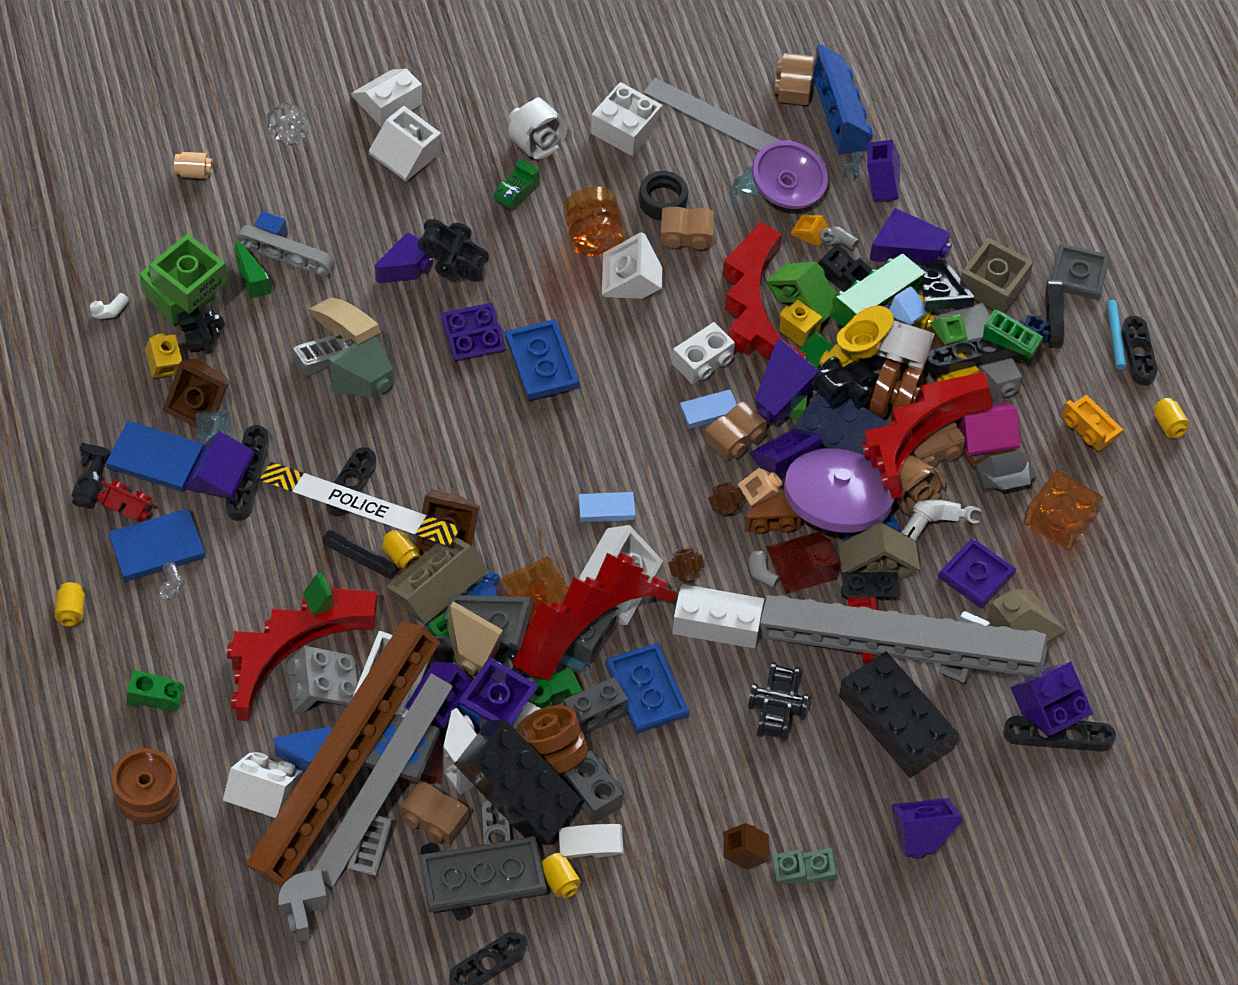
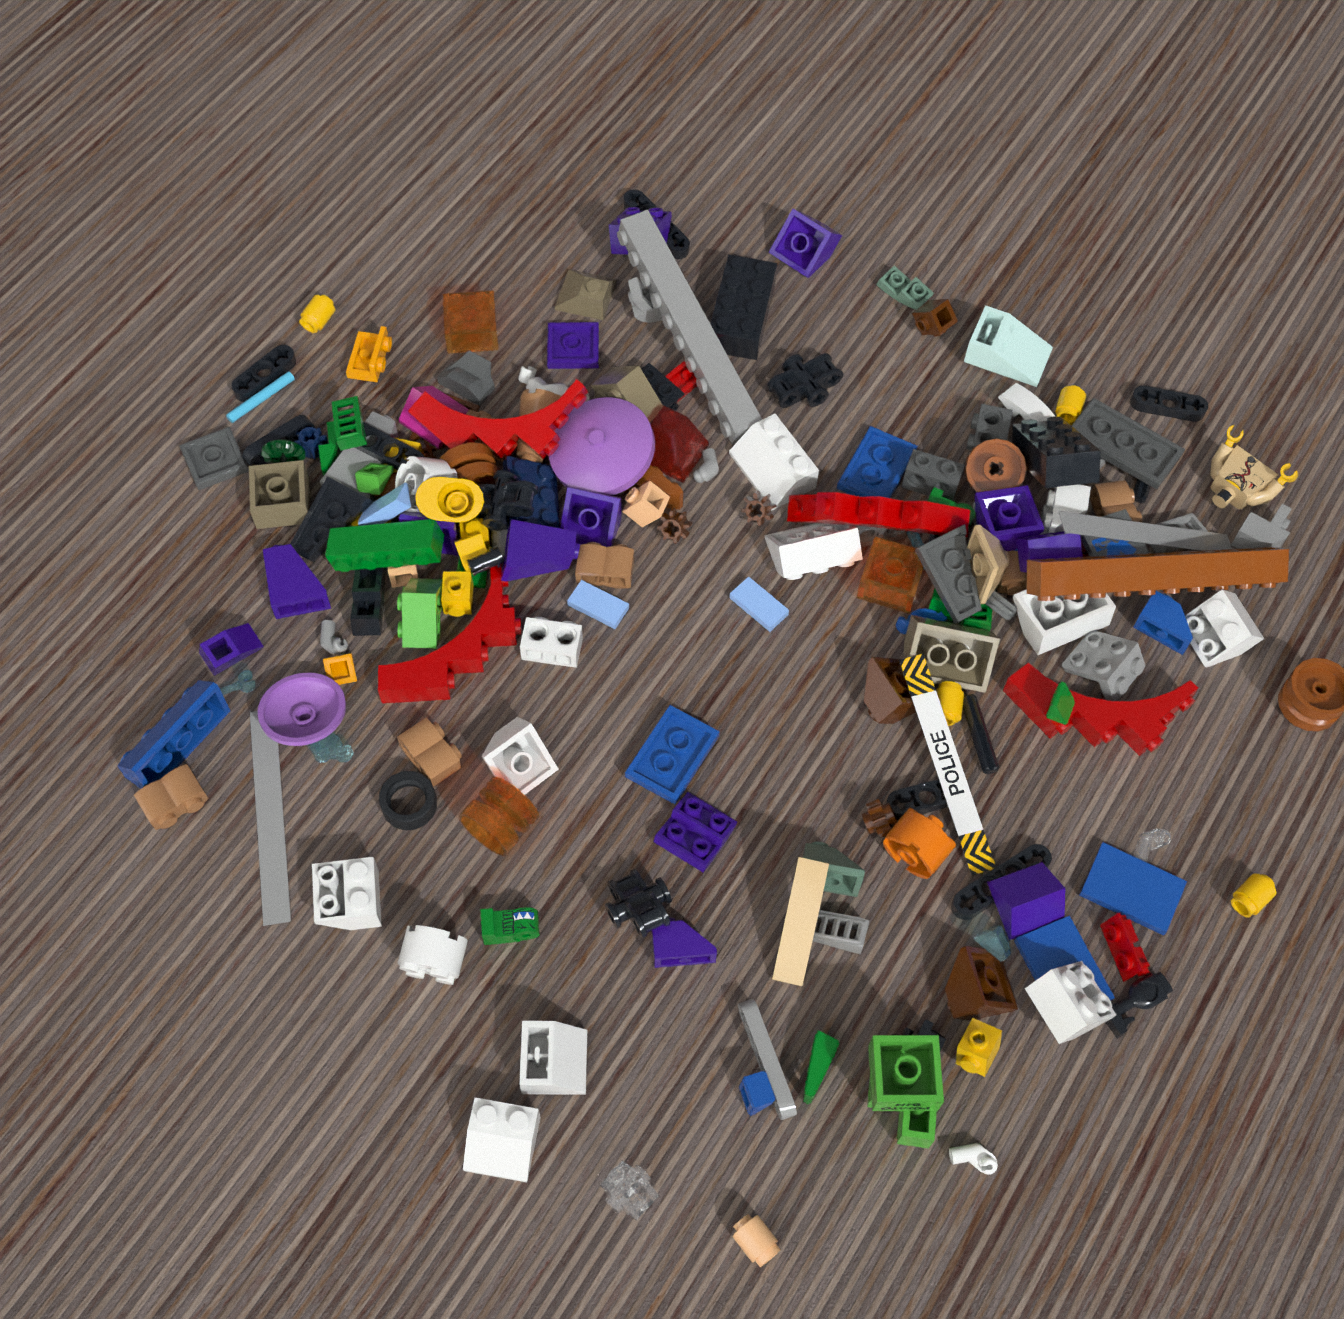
camera: 130 degrees left, 5 degrees up
green leg [126,670,184,712] -> none
none -> dark green gear [261,440,306,464]
none -> yellow slope [454,532,487,572]
none -> black pin [467,547,504,576]
none -> reddish brown gear [862,799,897,838]
none -> orange brick [883,808,956,879]
none -> light aqua slope [964,305,1053,387]
none -> white slope [1025,961,1116,1044]
none -> tan torso [1210,425,1298,509]

